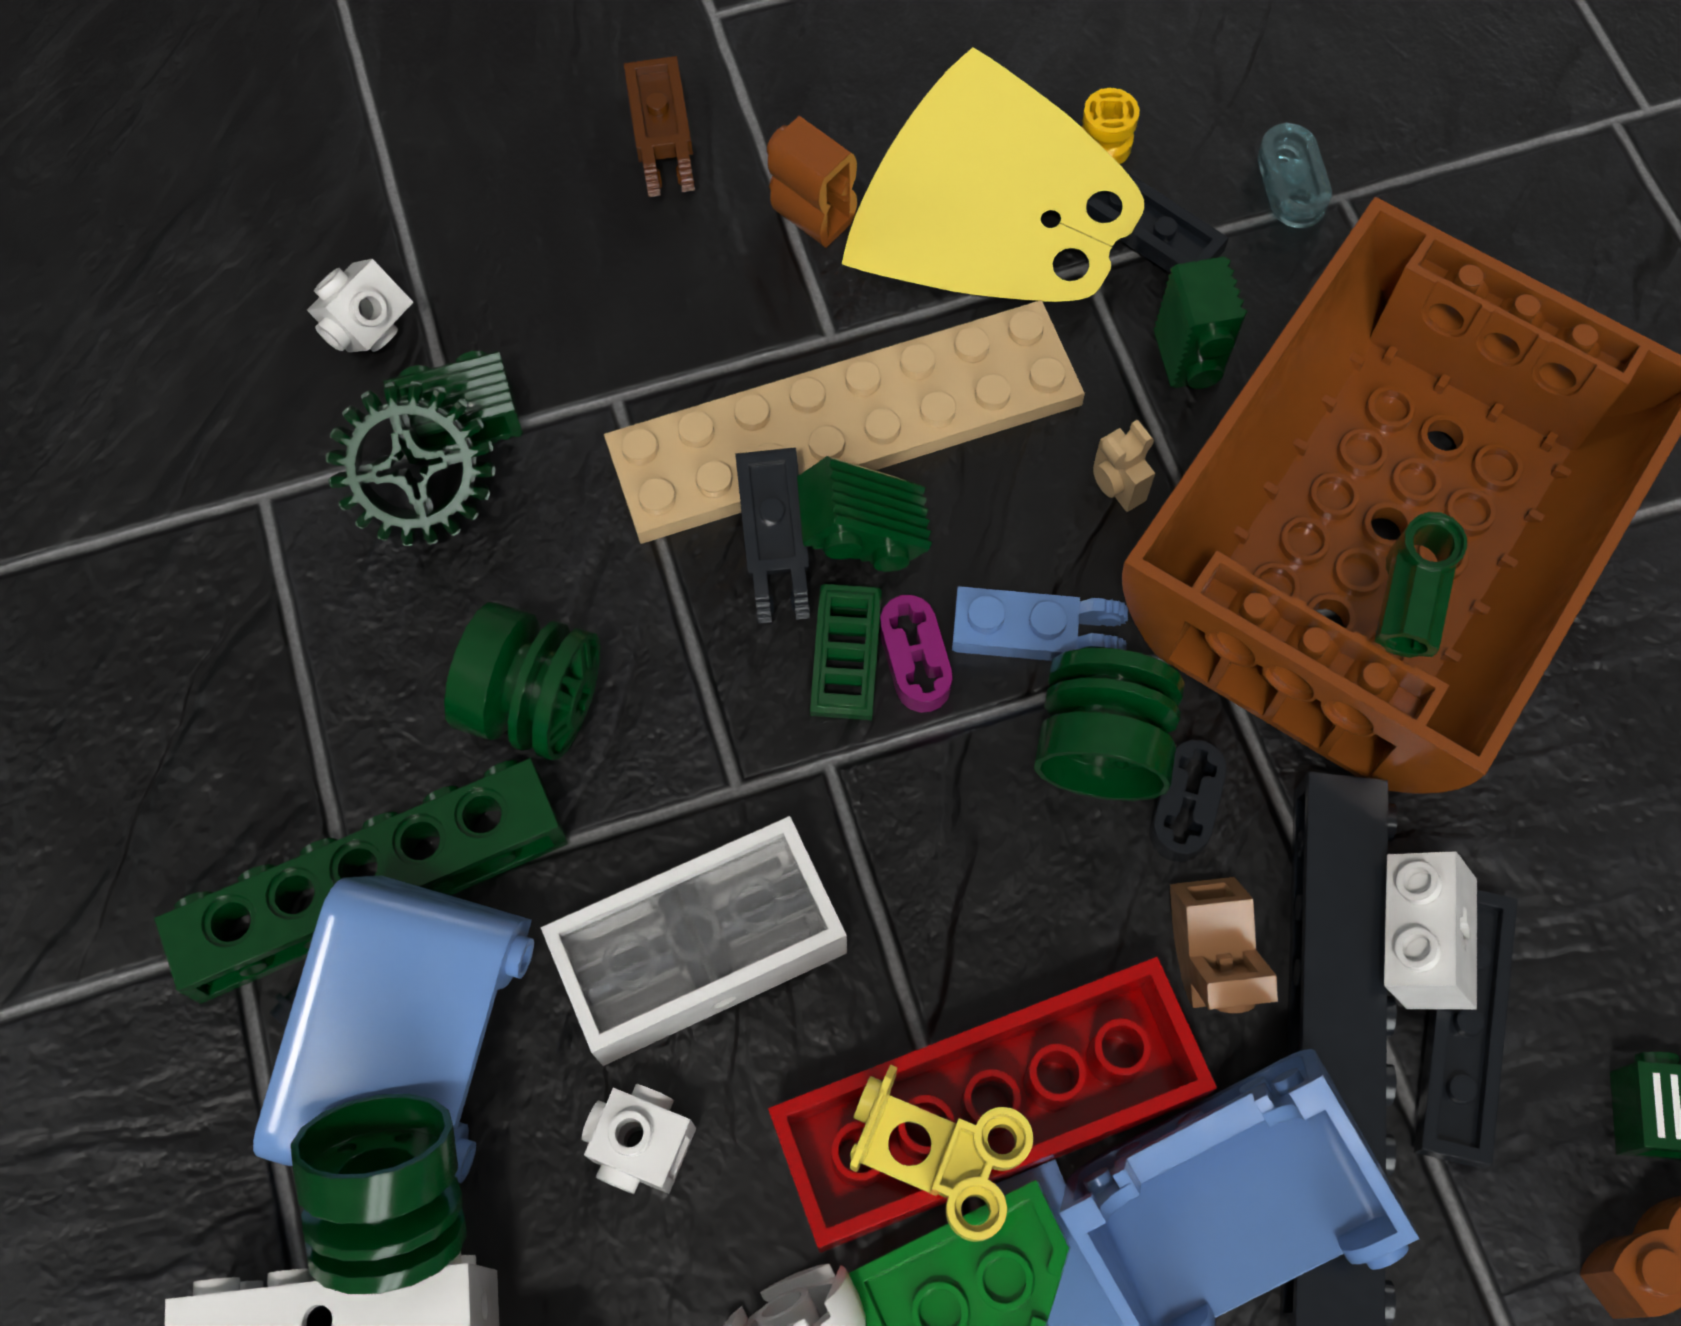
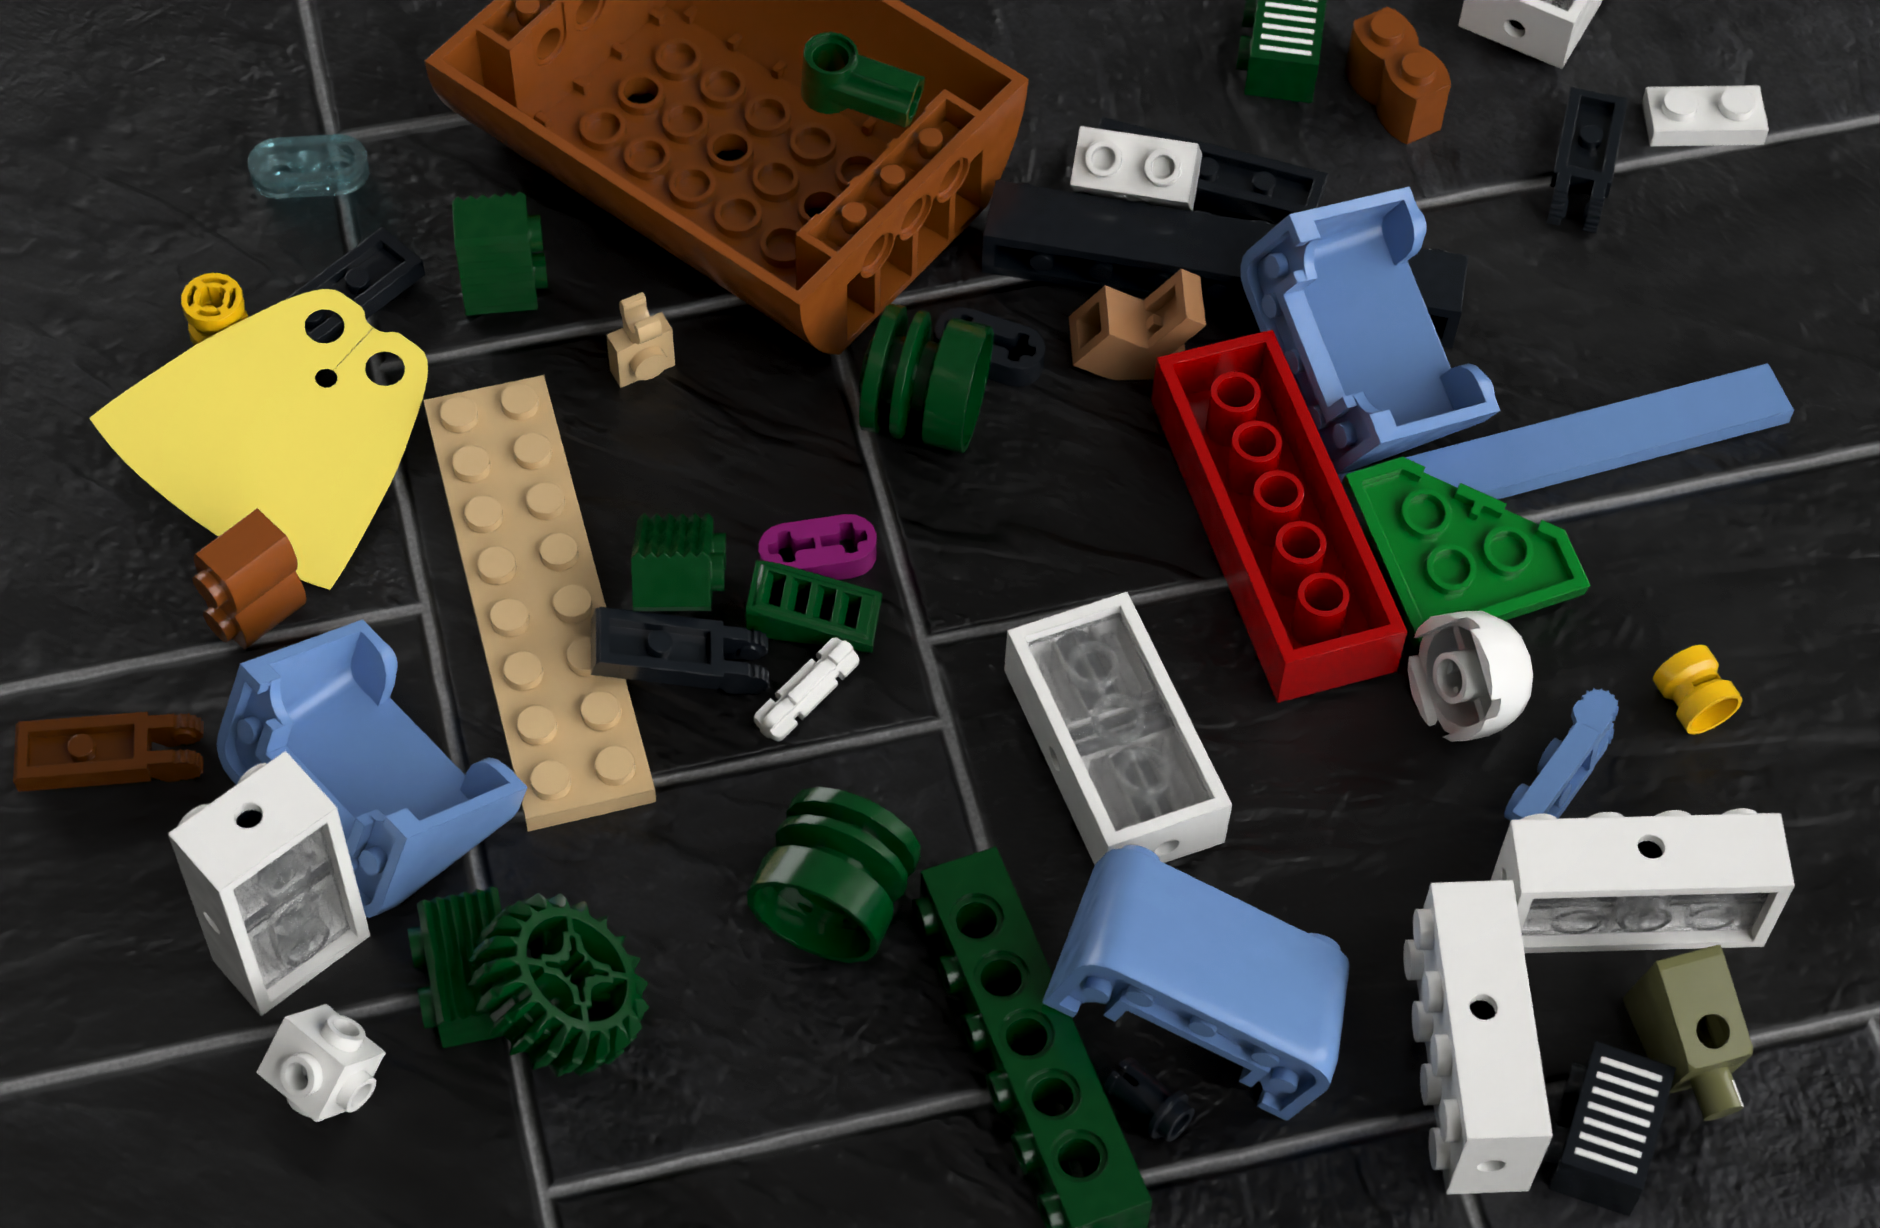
camera: 90 degrees left, 10 degrees down
dark green wheel [290,1094,467,1294] -> none
white brick [582,1084,697,1194] -> none
light yellow piece [850,1065,1033,1242] -> none
medium blue hinge [952,586,1128,661] -> none
none -> white brick [168,751,371,1016]
none -> medium blue windscreen [216,619,528,918]
none -> white axle [754,637,859,742]

